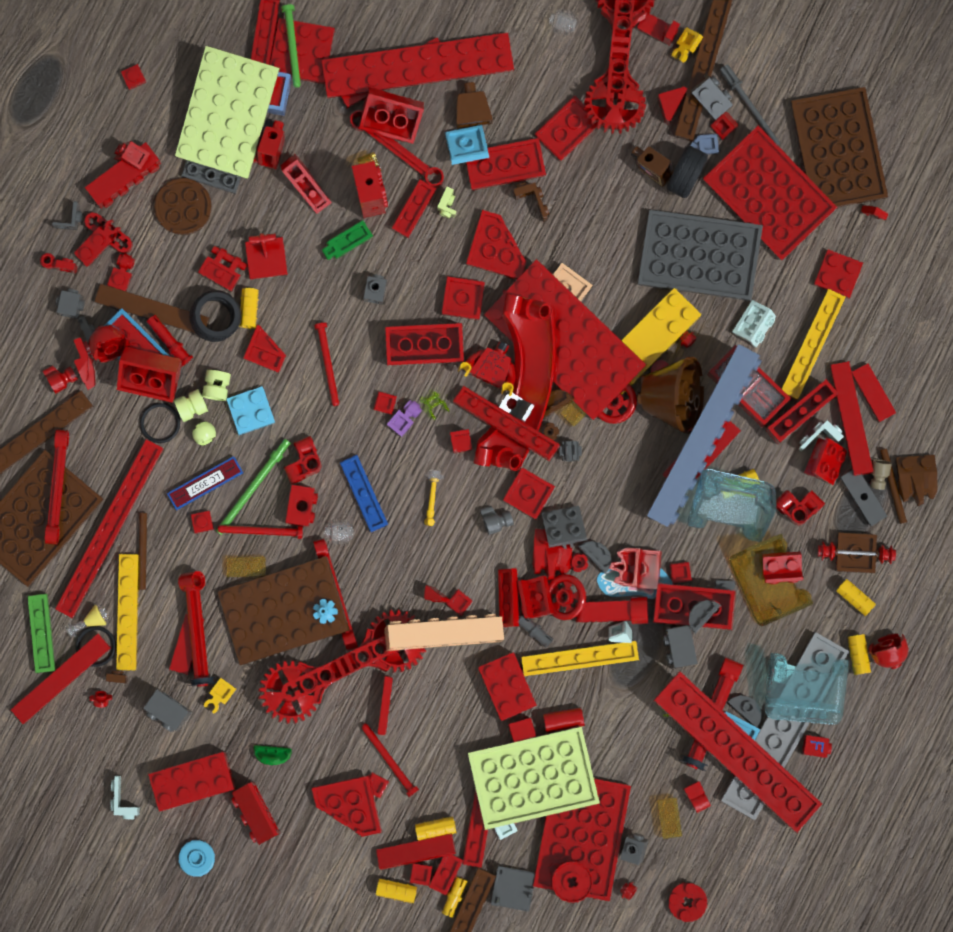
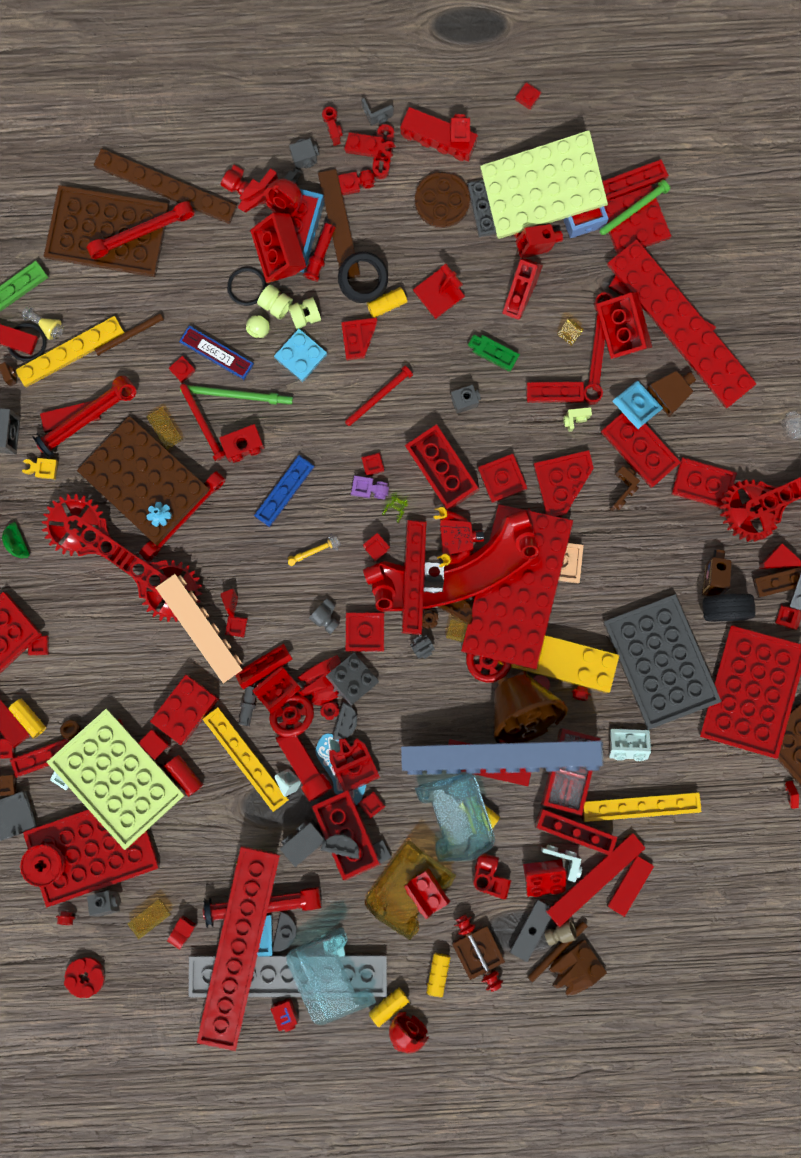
camera: 60 degrees right, 0 degrees up
red plate [55,439,164,618] -> none
red plate [198,246,248,292] -> none
red piece [284,436,322,484] -> none
clear head [324,519,353,545] -> none
red brick [352,161,388,218] -> none
red bar [361,723,419,798] -> none
red tile [378,676,393,735] -> none
sand blue tile [690,134,719,155] -> none
red plate [814,249,863,299] -> none
none -> reddish brown tile [60,720,81,740]

